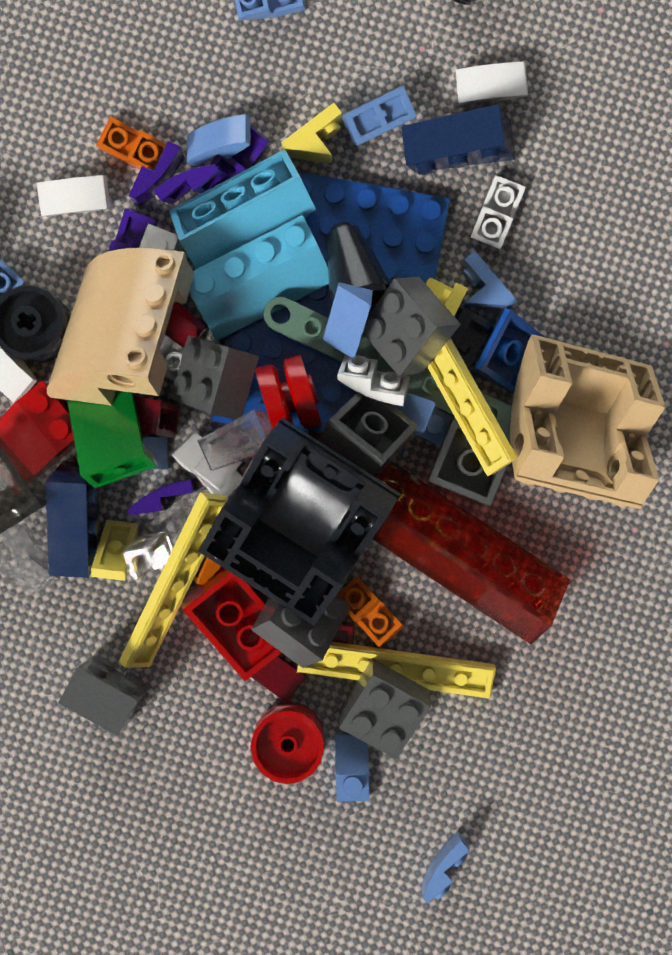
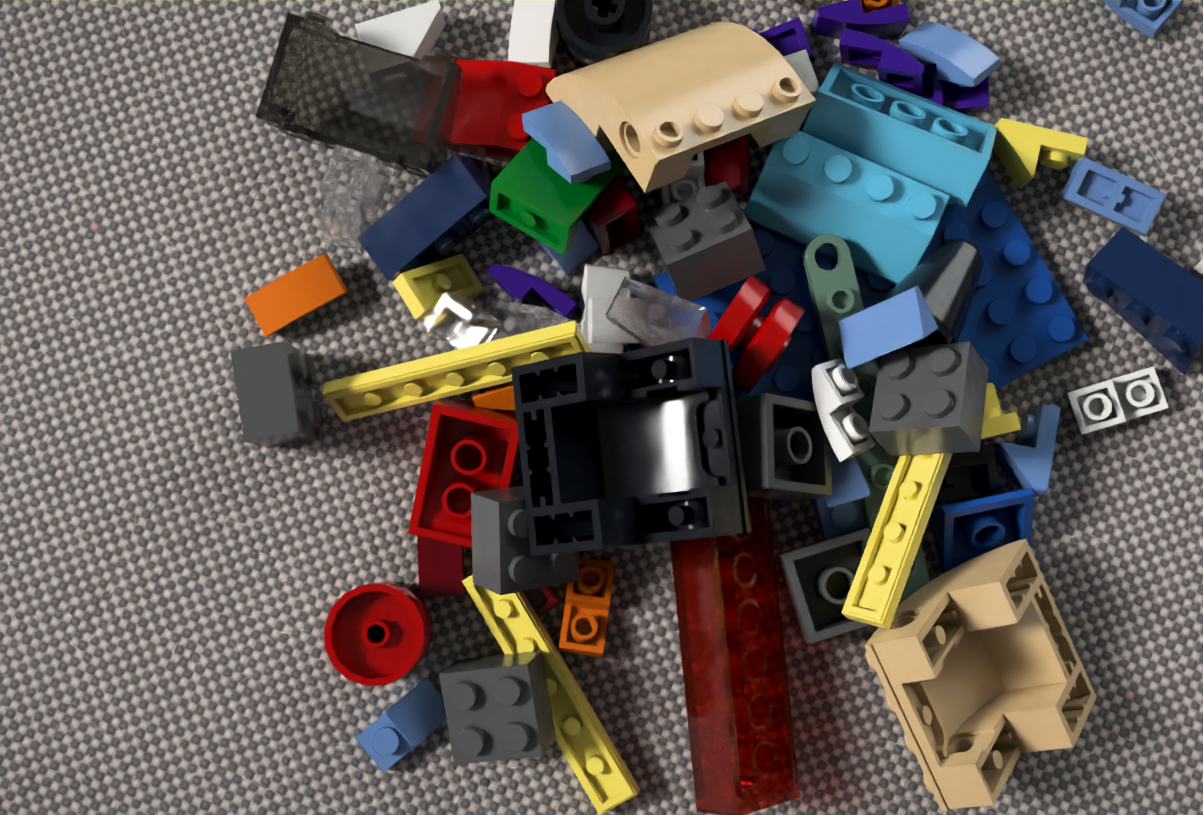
camera: 50 degrees right, 5 degrees down
none -> orange slope [244,253,349,337]
none -> medium blue slope [522,100,611,184]

